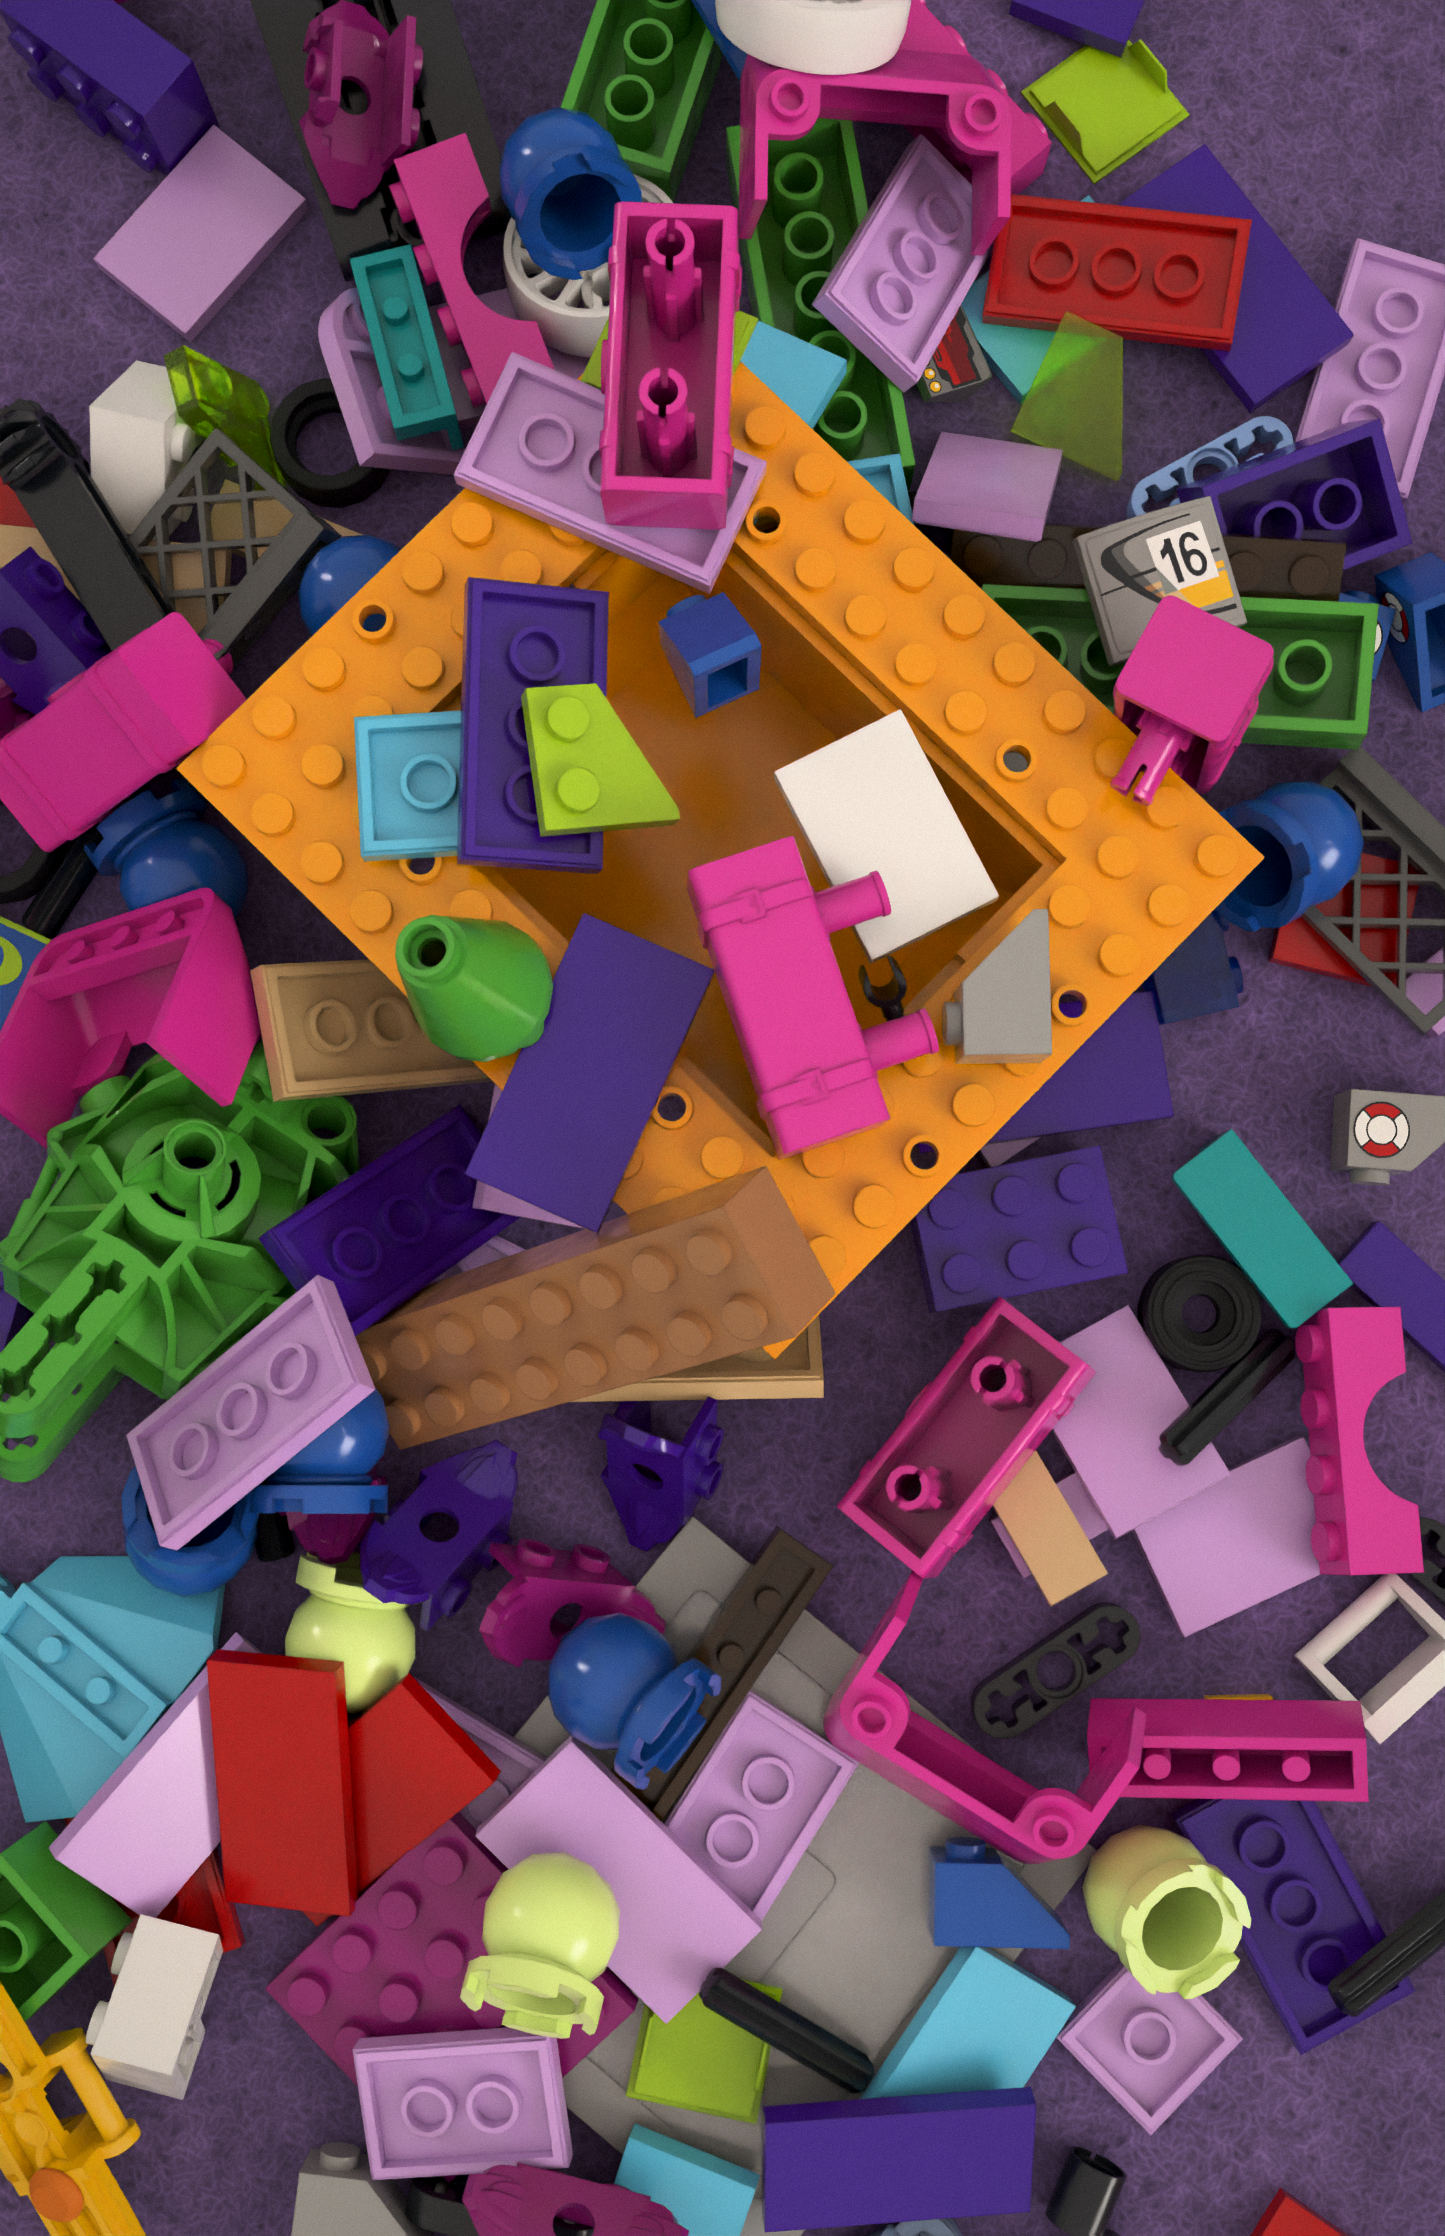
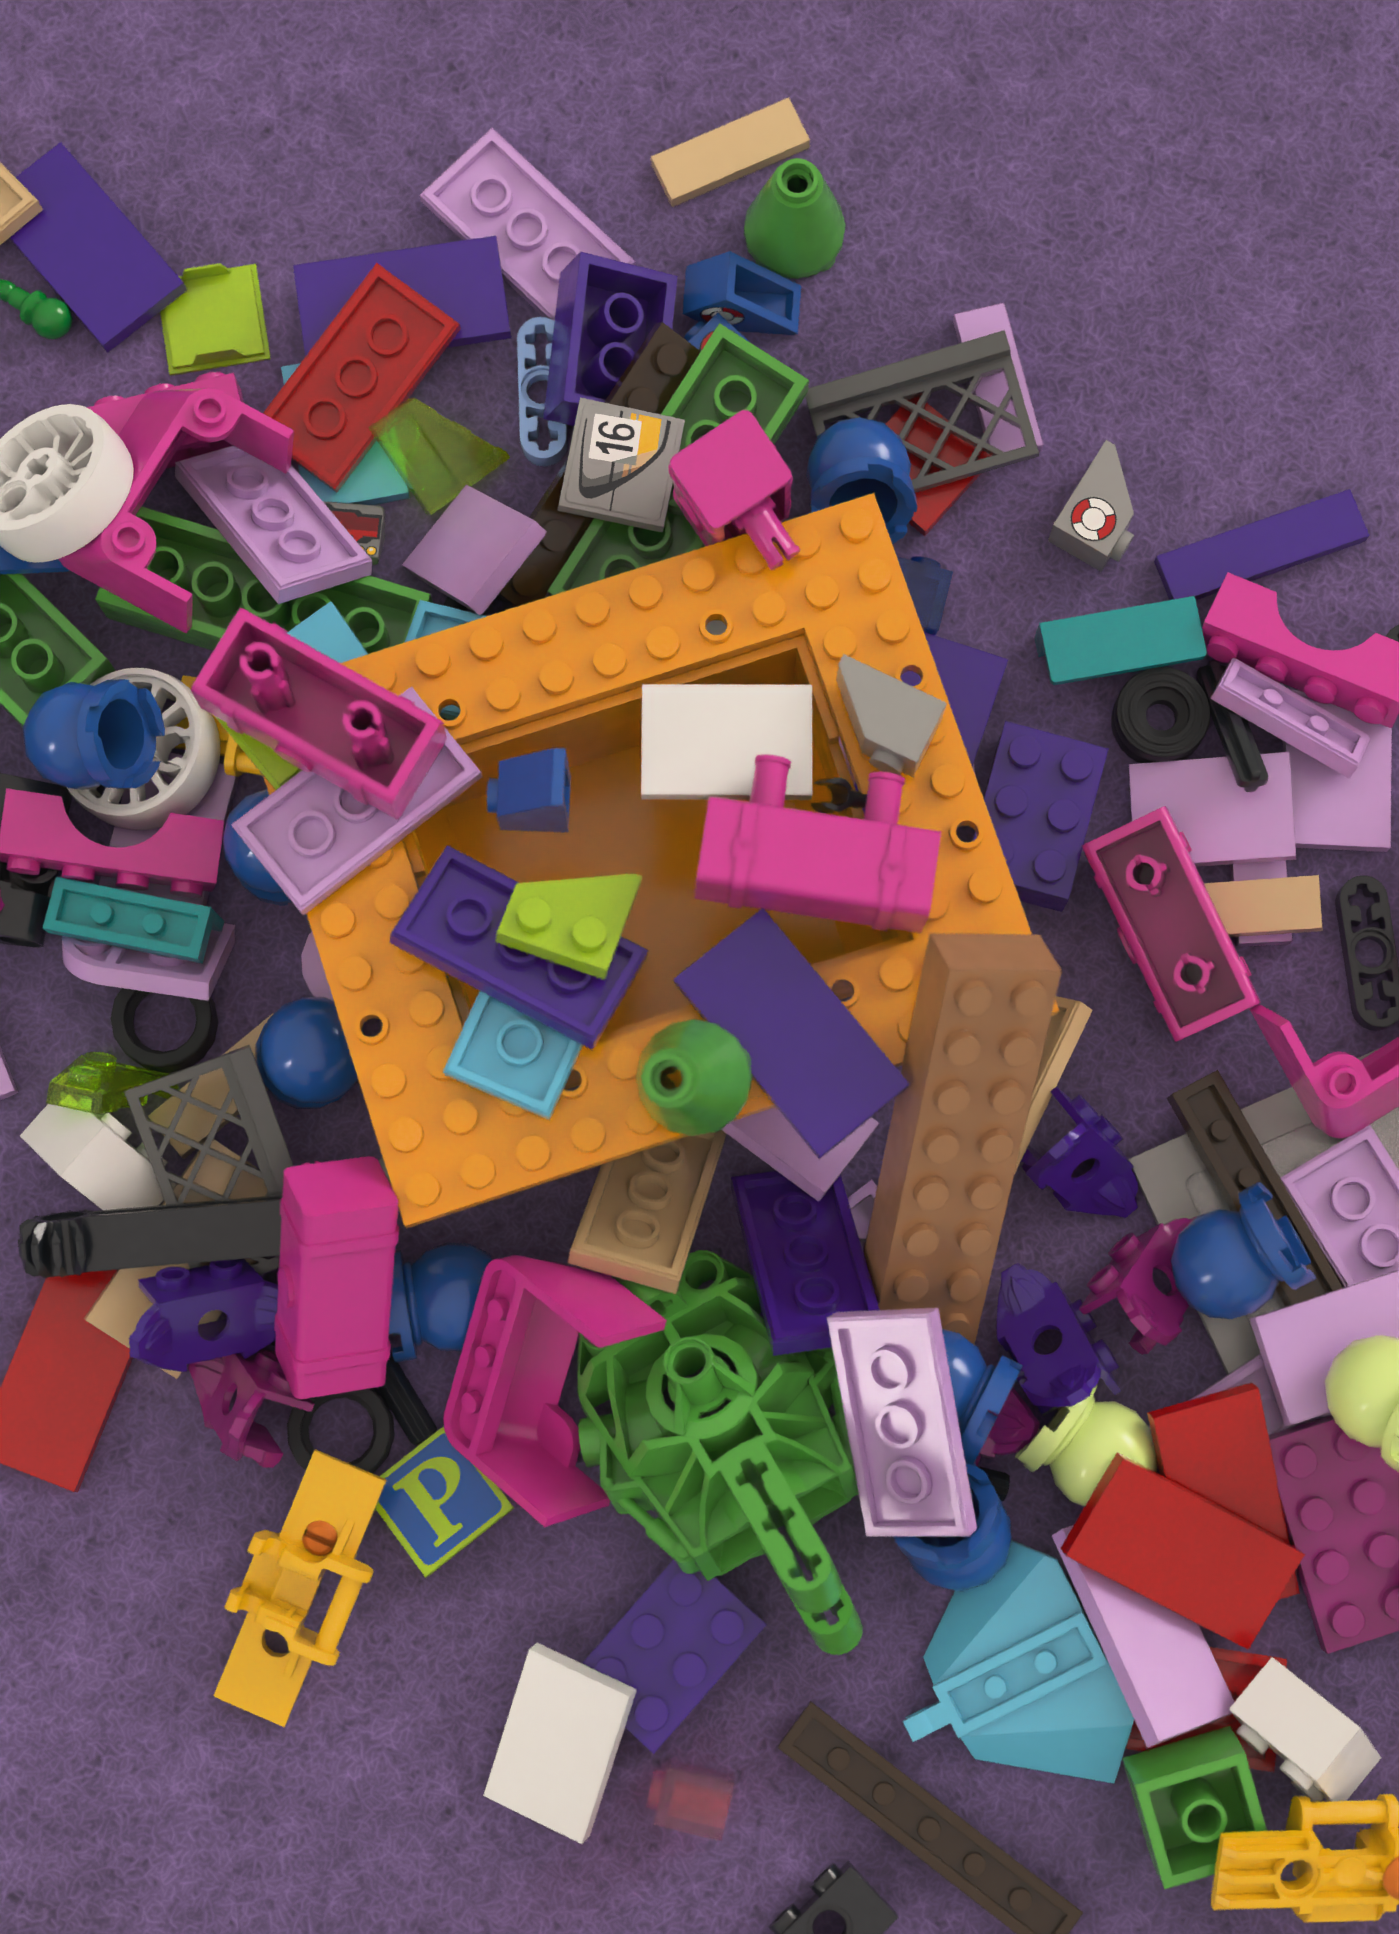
camera: 60 degrees left, 5 degrees down
none -> lavender tile [1210,658,1371,779]

